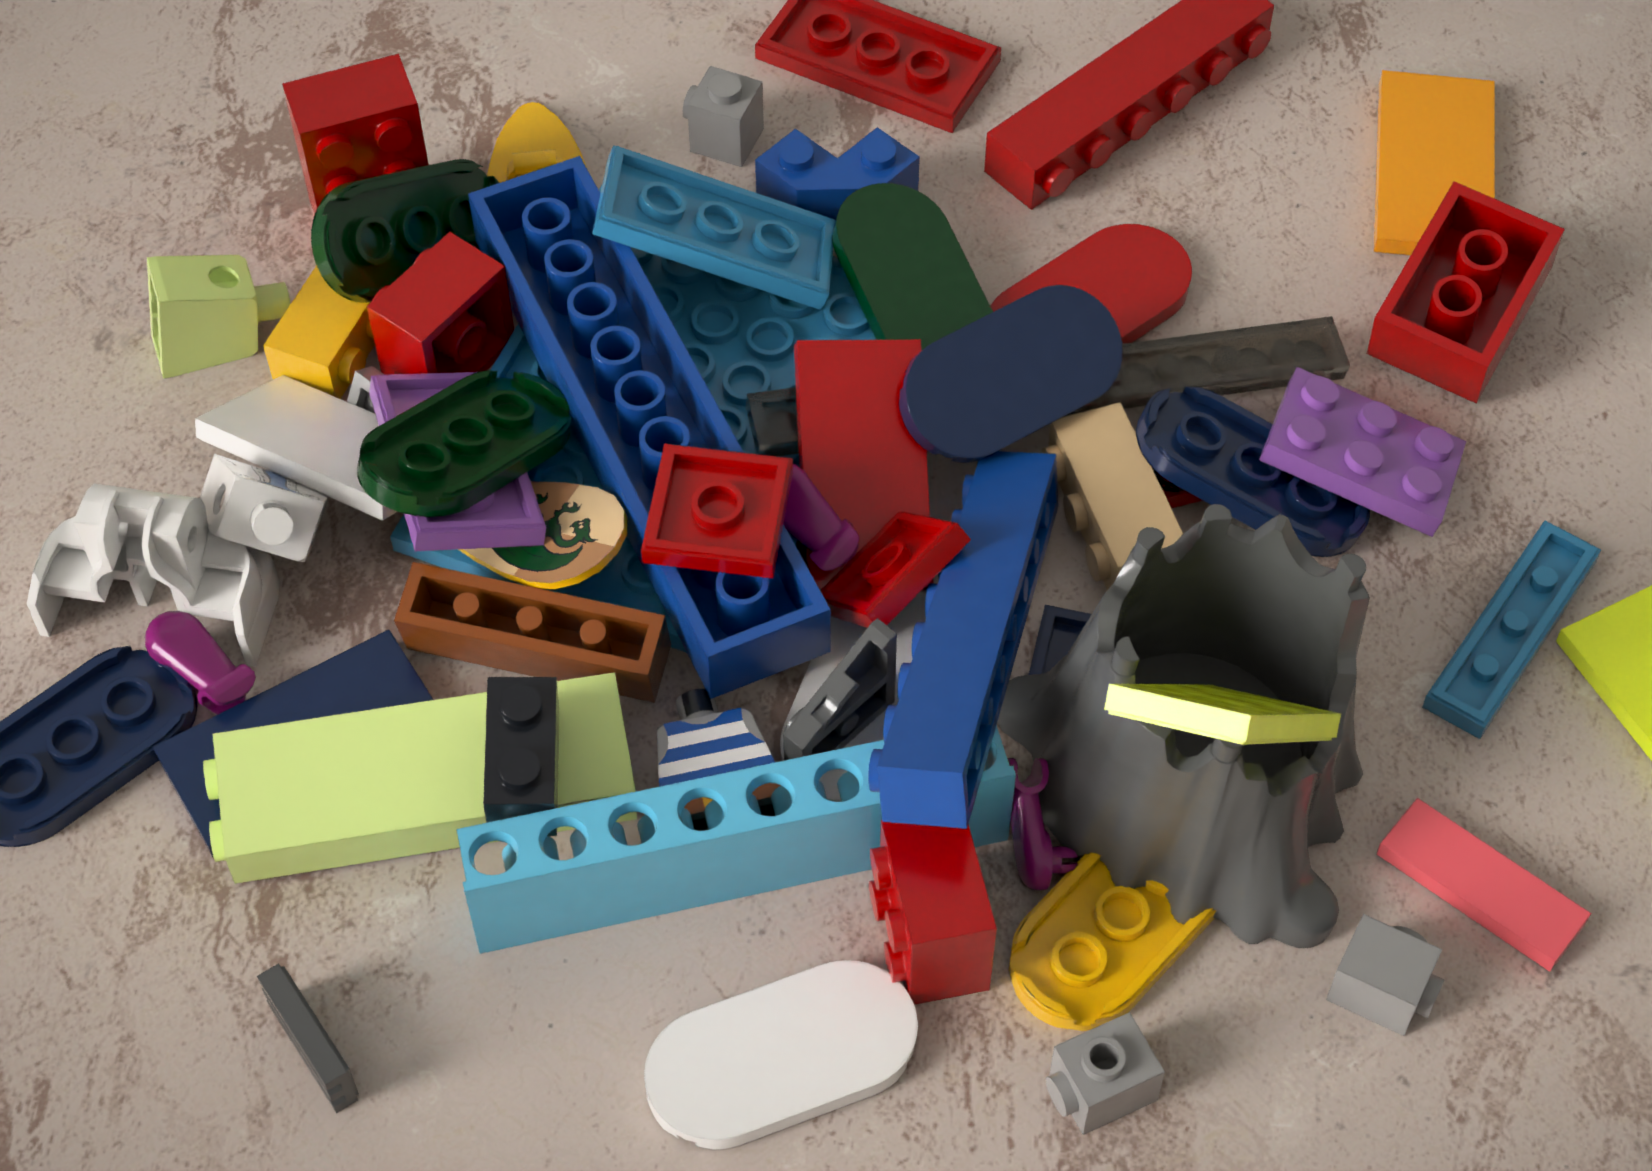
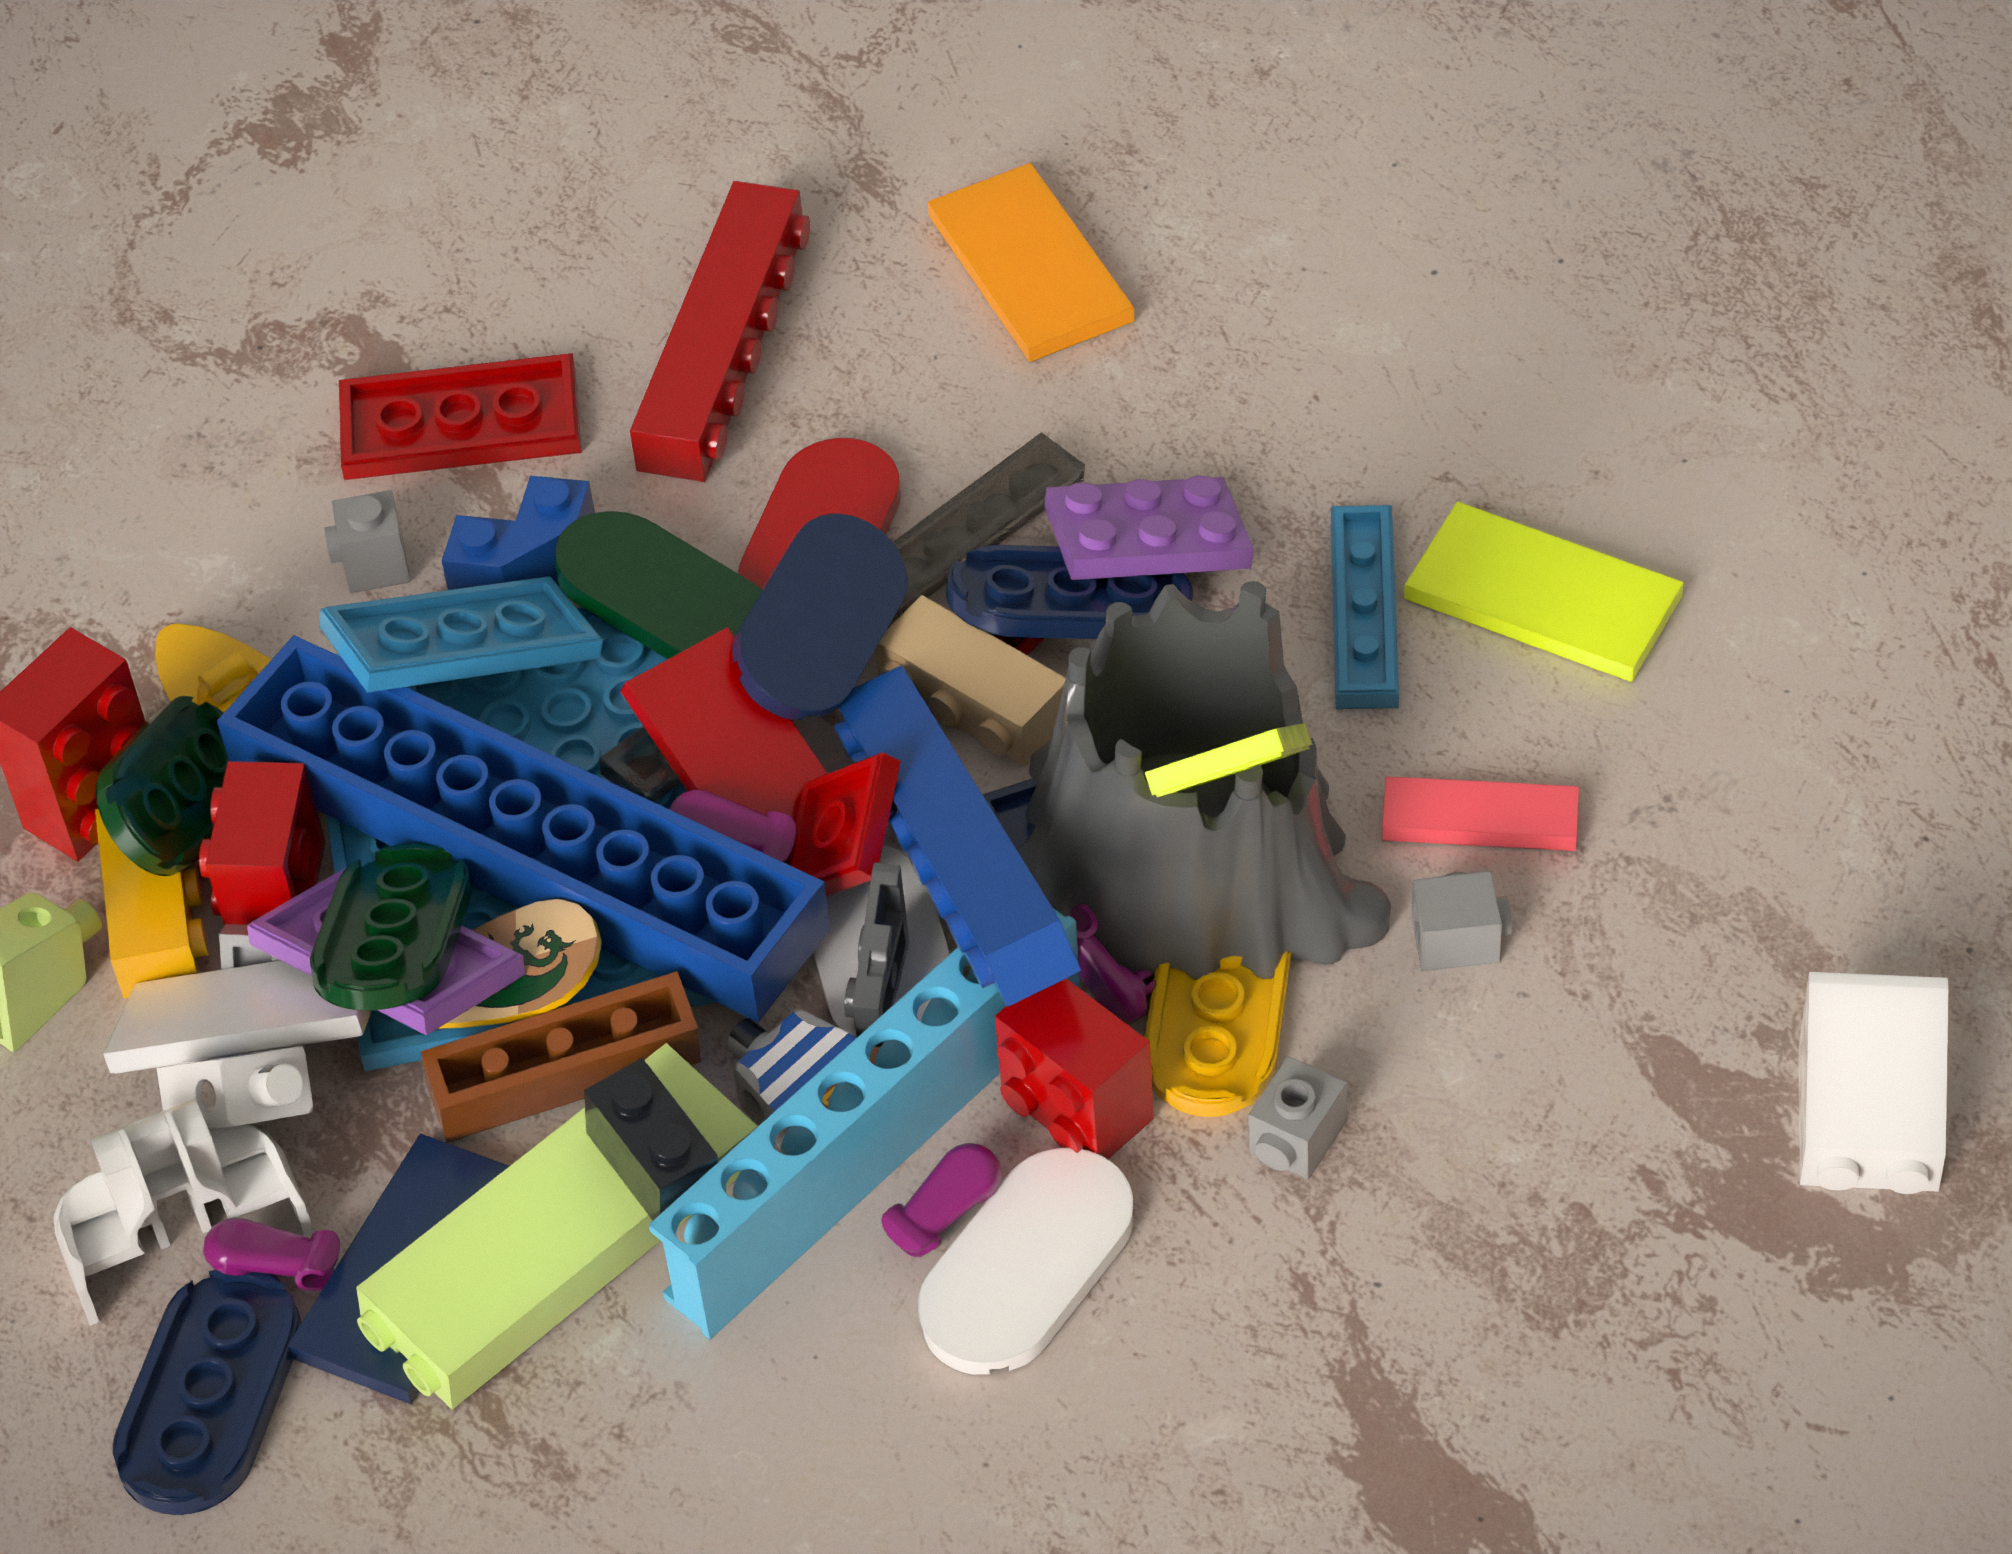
camera: 30 degrees left, 5 degrees down
dark grey tile [257,963,359,1113] -> none
red tile [641,444,793,579] -> none
red brick [1366,181,1565,404] -> none
none -> magenta piece [881,1143,1002,1257]

